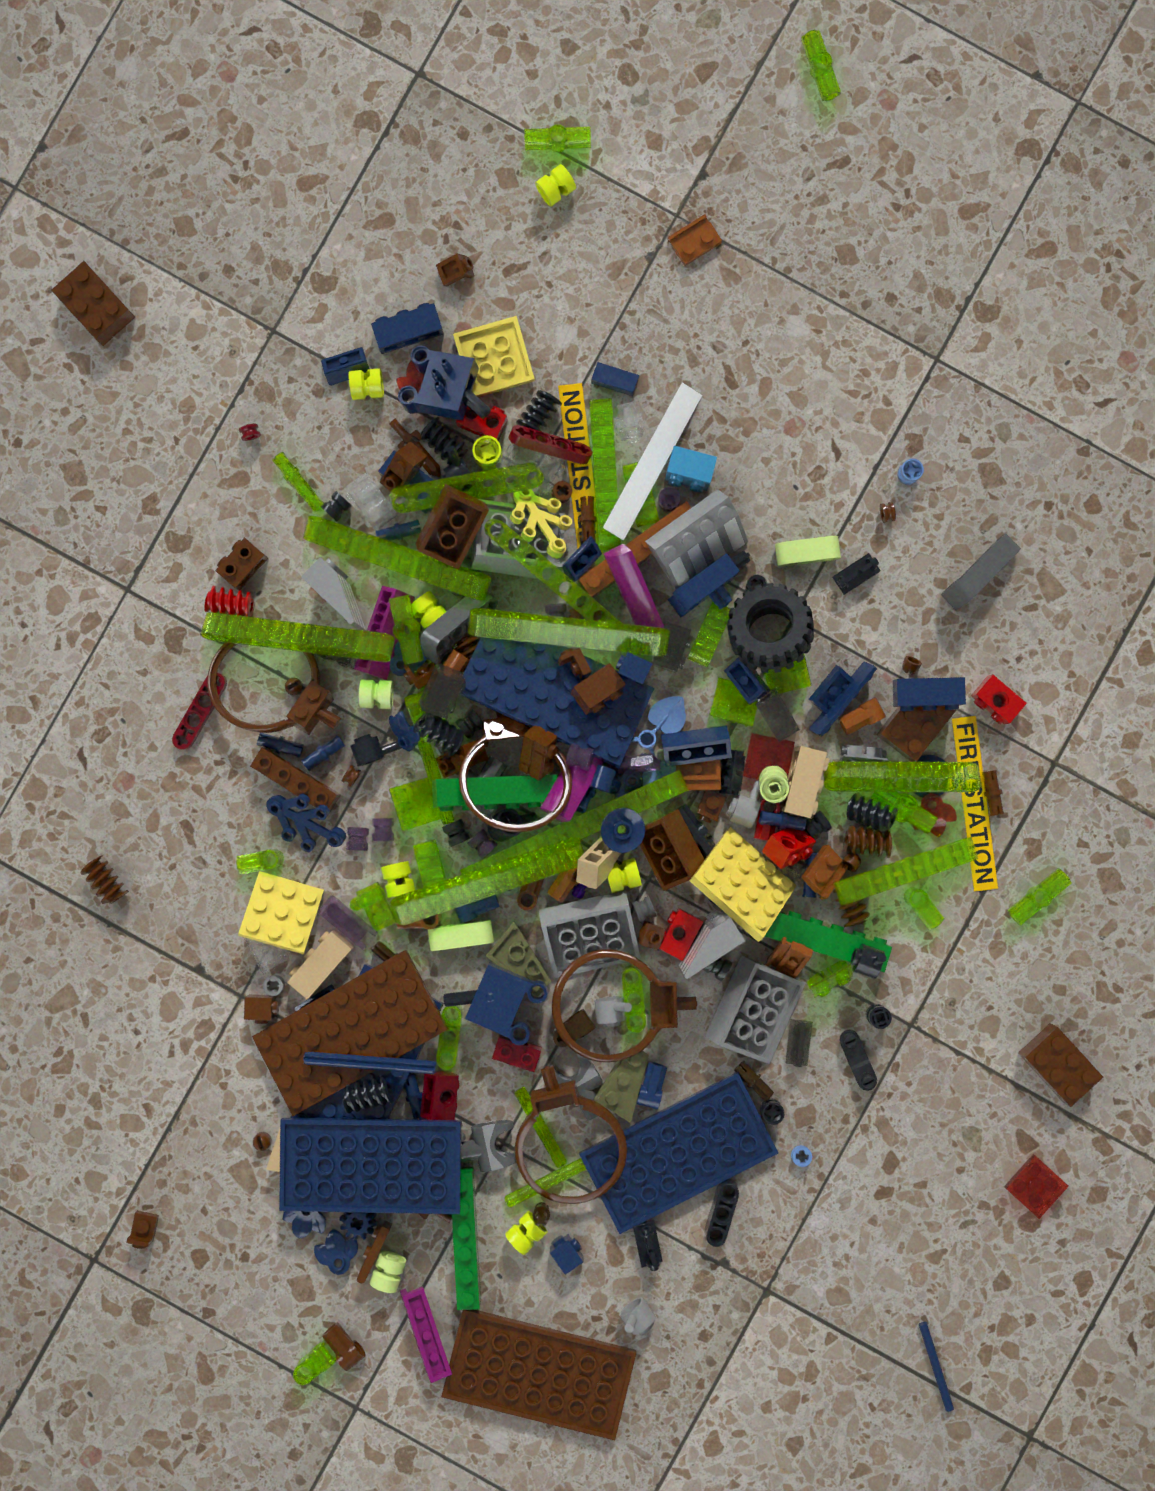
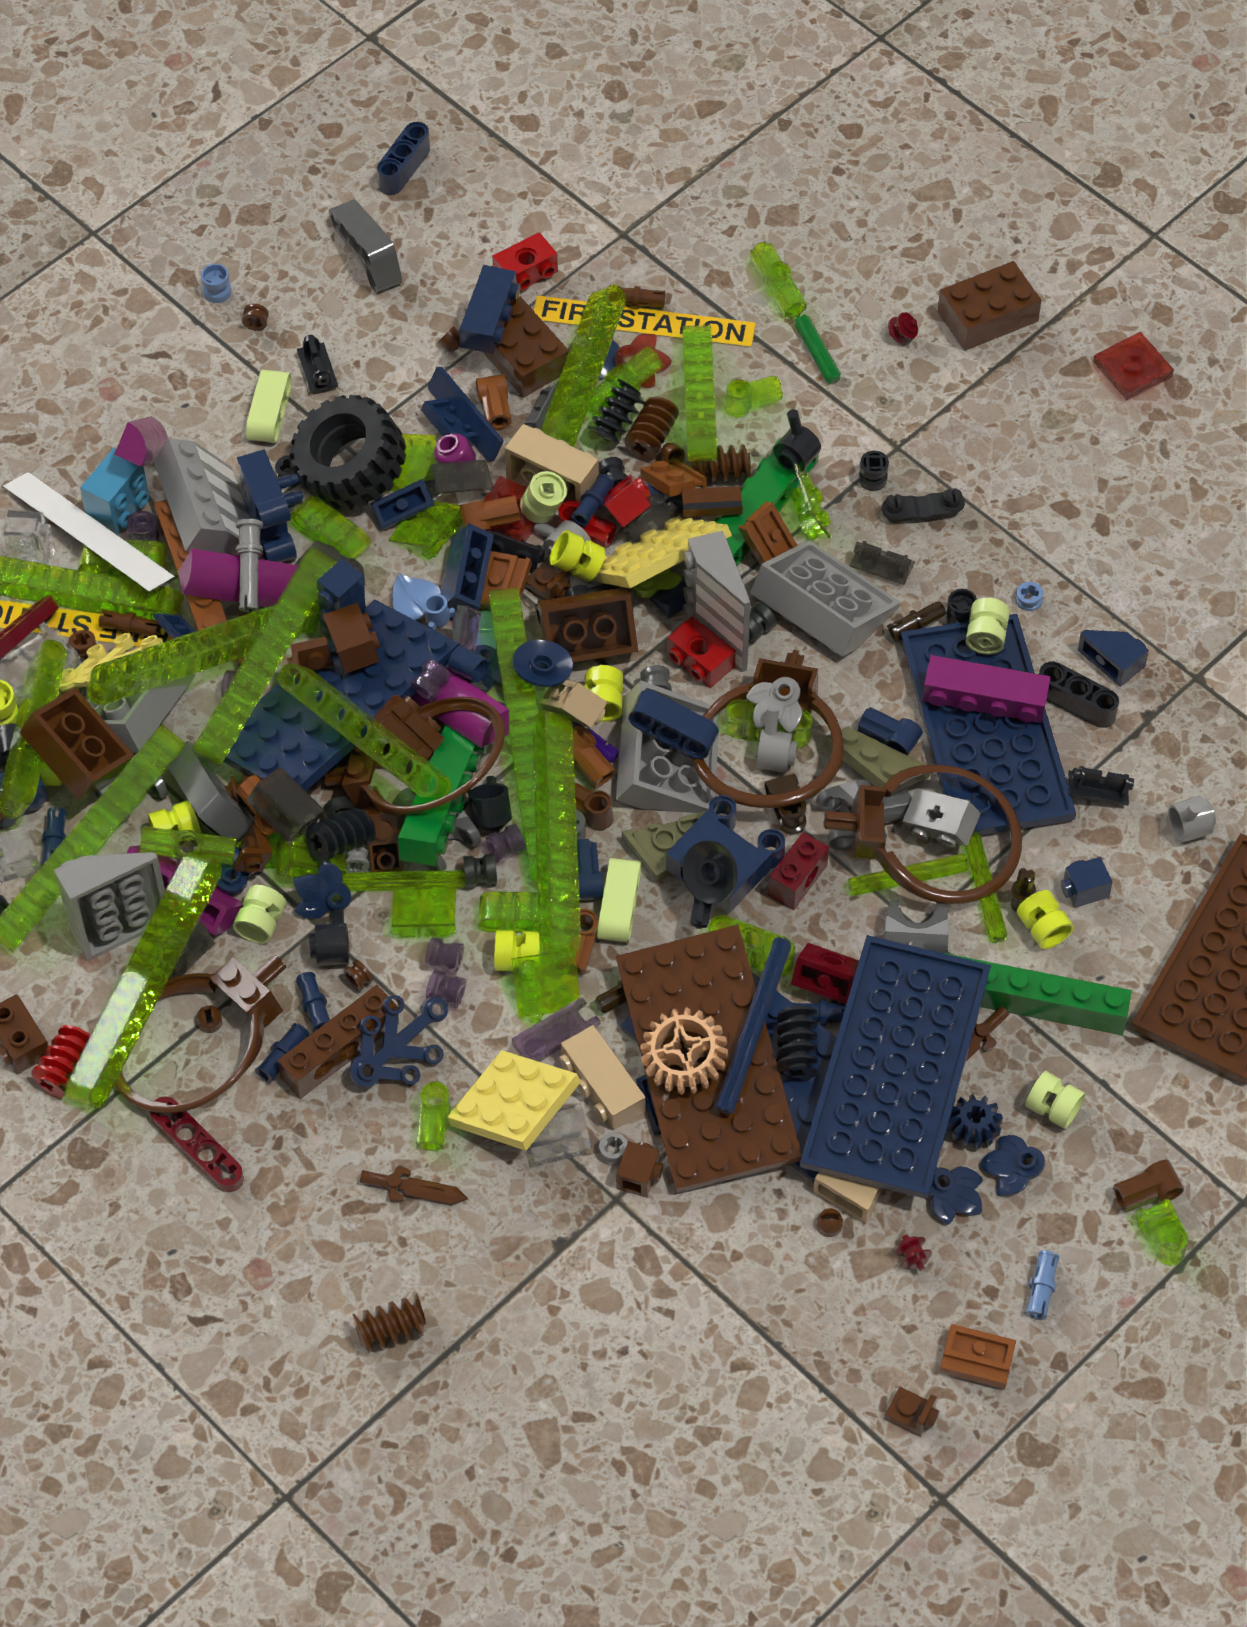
camera: 75 degrees left, 30 degrees down
reddish brown hinge [357,1220,392,1284] -> none
magenta fence [399,1286,452,1383] -> none
reddish brown bracket [637,921,666,950] -> none
none -> magenta brick [114,416,168,467]
none -> light grey pin [236,519,263,612]
none -> clear neon green beam [278,663,451,800]
none -> reddish brown sword [360,1166,469,1204]
none -> dark blue beam [377,121,430,195]
none -> magenta head [434,434,476,477]
none -> dark orange piece [459,496,521,530]
none -> neon yellow wheel [550,530,605,582]
none -> dark blue beam [628,690,719,759]
none -> light nougat gear [640,1007,728,1095]
none -> reddish brown tile [682,486,743,517]
none -> black dish [683,840,738,904]
none -> light grey plate [746,677,802,733]
none -> green axle [795,314,841,384]
none -> dark red wheel [888,312,918,344]
none -> dark red wheel [895,1234,932,1272]
none -> light grey brick [903,788,981,847]
none -> magenta brick [922,655,1050,723]
none -> dark orange plate [939,1324,1017,1389]
none -> yellowish green wheel [966,598,1010,655]
none -> medium blue pin [1026,1250,1060,1320]
none -> dark blue slope [1078,630,1149,687]

